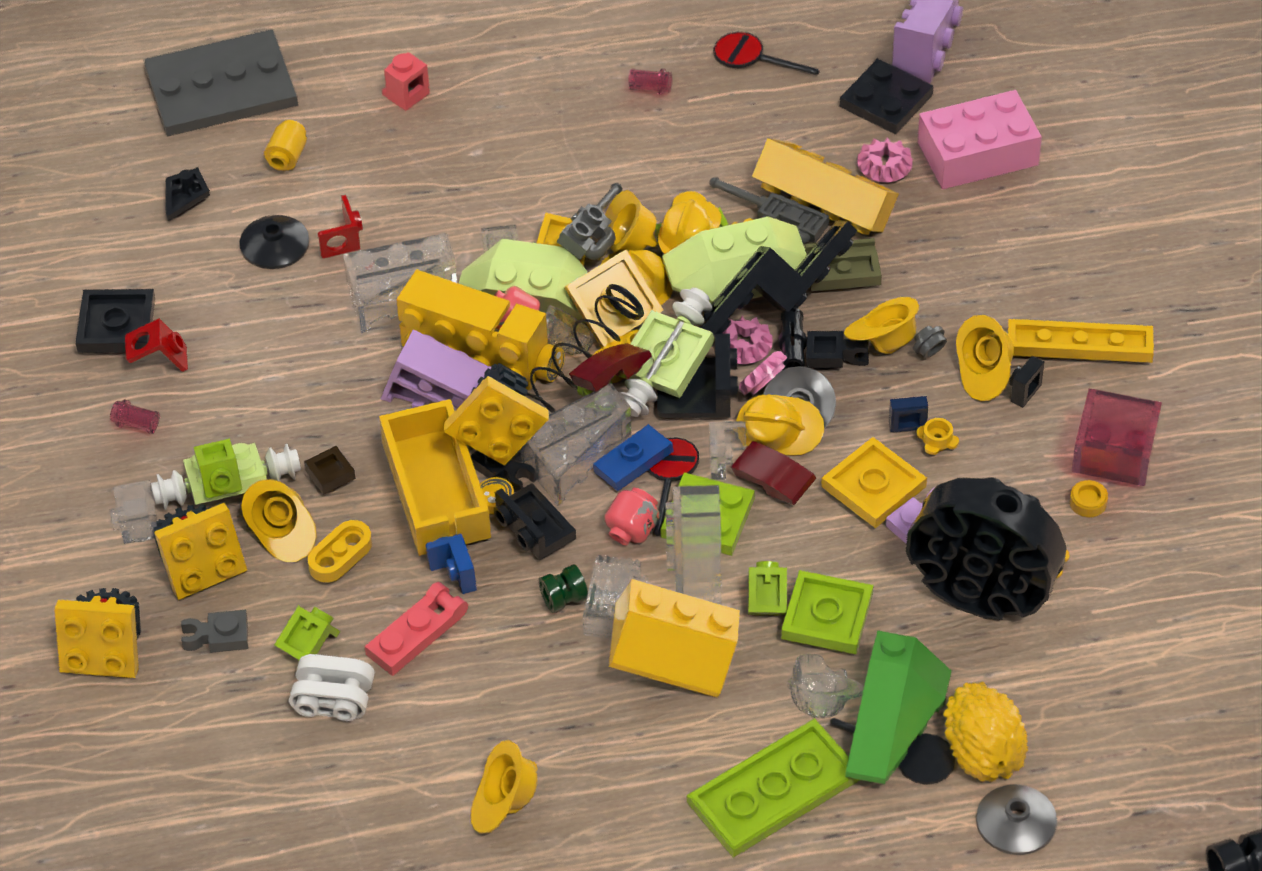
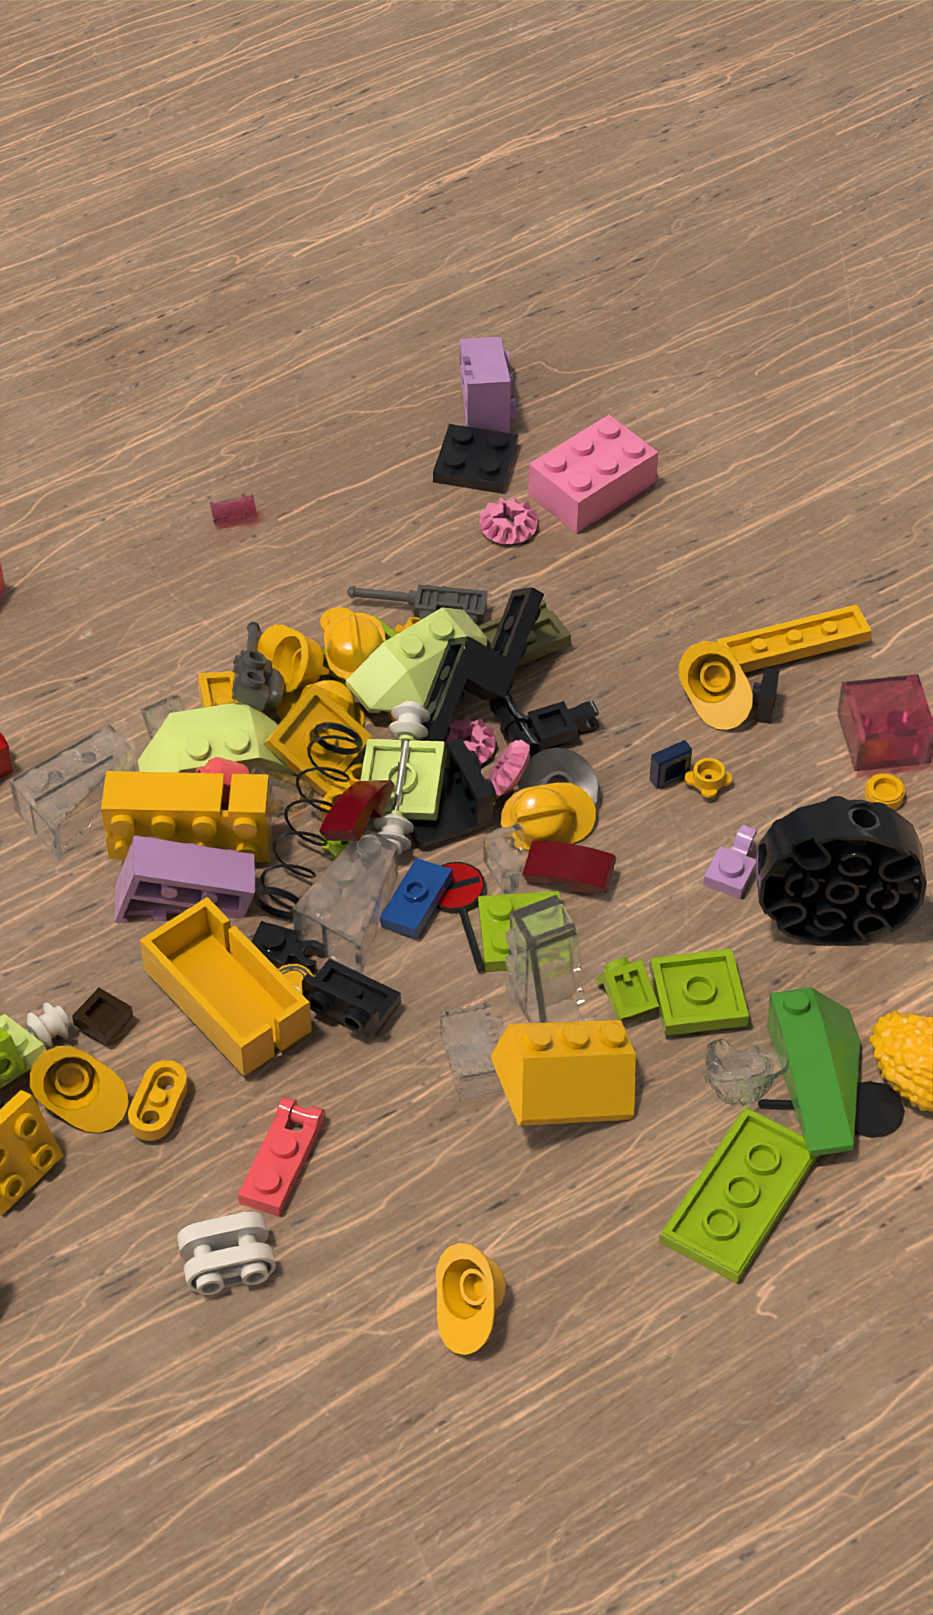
camera: 25 degrees left, 0 degrees up
dark grey plate [181,609,249,653] -> none
lime bracket [274,605,341,660] -> none
blue bracket [425,533,477,594] -> none
yellow plate [444,363,549,466] -> none
yellow tile [535,344,565,382] -> none
dark green wheel [538,564,589,613] -> none
coral head [604,487,660,545] -> none
piece [713,32,820,75] -> none
yellow wedge [752,138,899,235] -> none
yellow plate [821,437,927,528] -> none
yellow piece [844,297,920,354] -> none
dark grey plate [913,326,947,358] -> none

